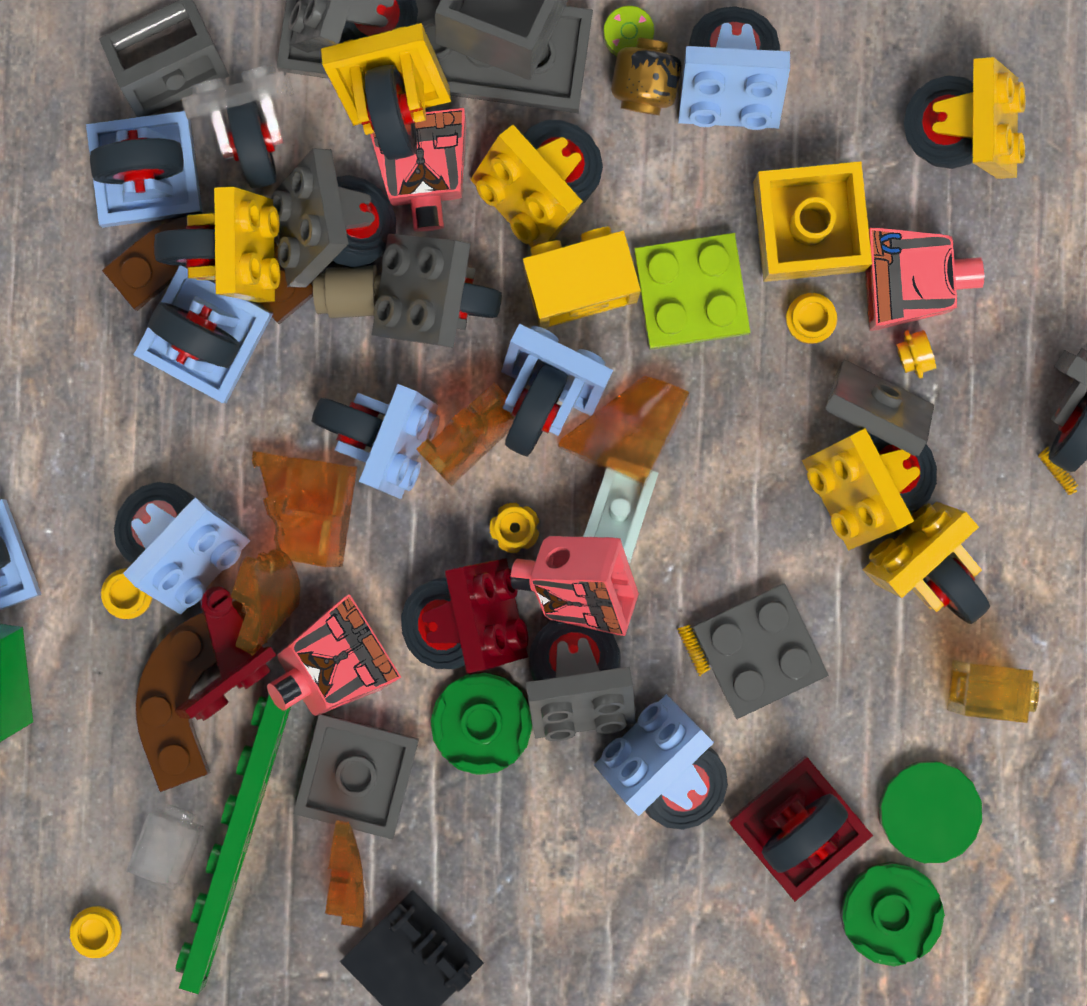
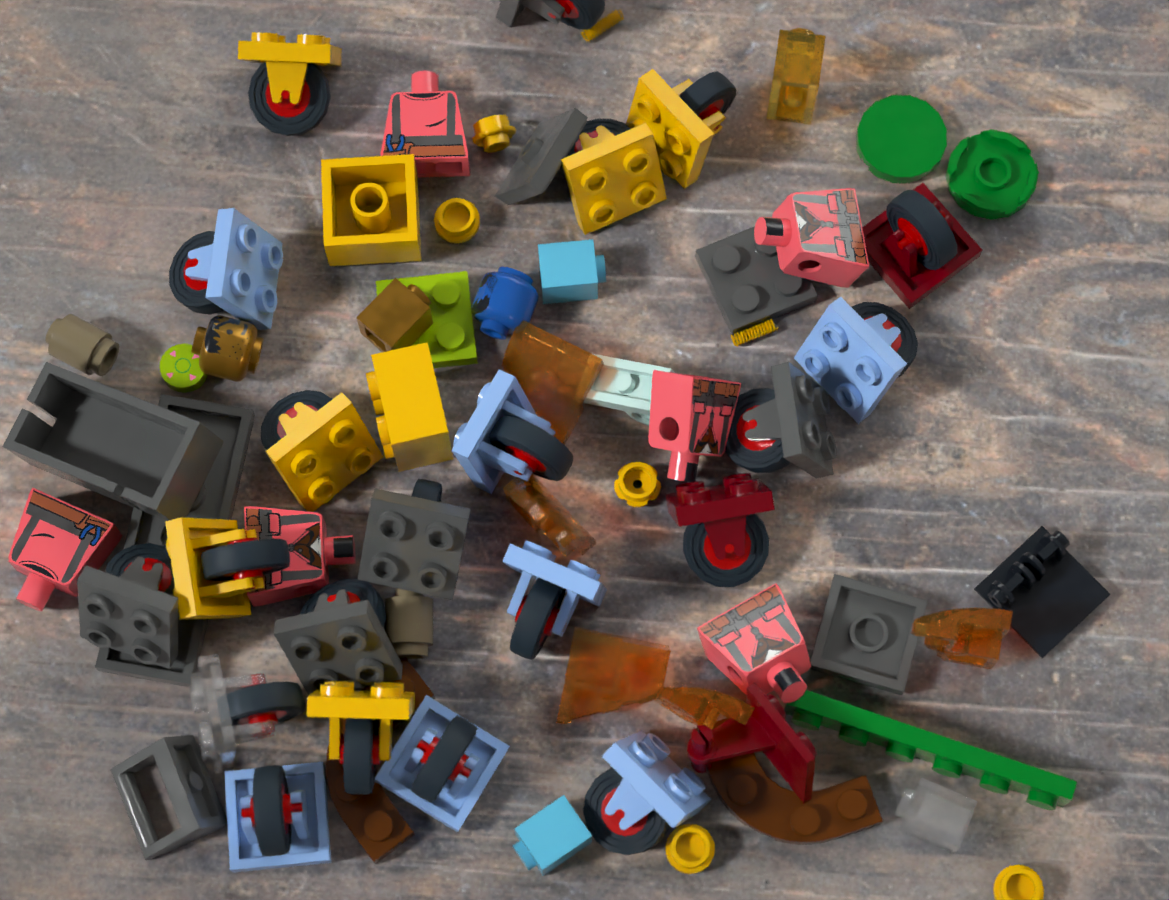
camera: 90 degrees left, 15 degrees down
green tile [431,672,532,775] -> none
none -> pearl gold brick [356,278,433,352]
none -> blue head [471,267,539,340]
none -> medium azure brick [513,795,592,876]
none -> medium azure brick [538,239,606,304]
none -> coral torso [754,188,869,288]

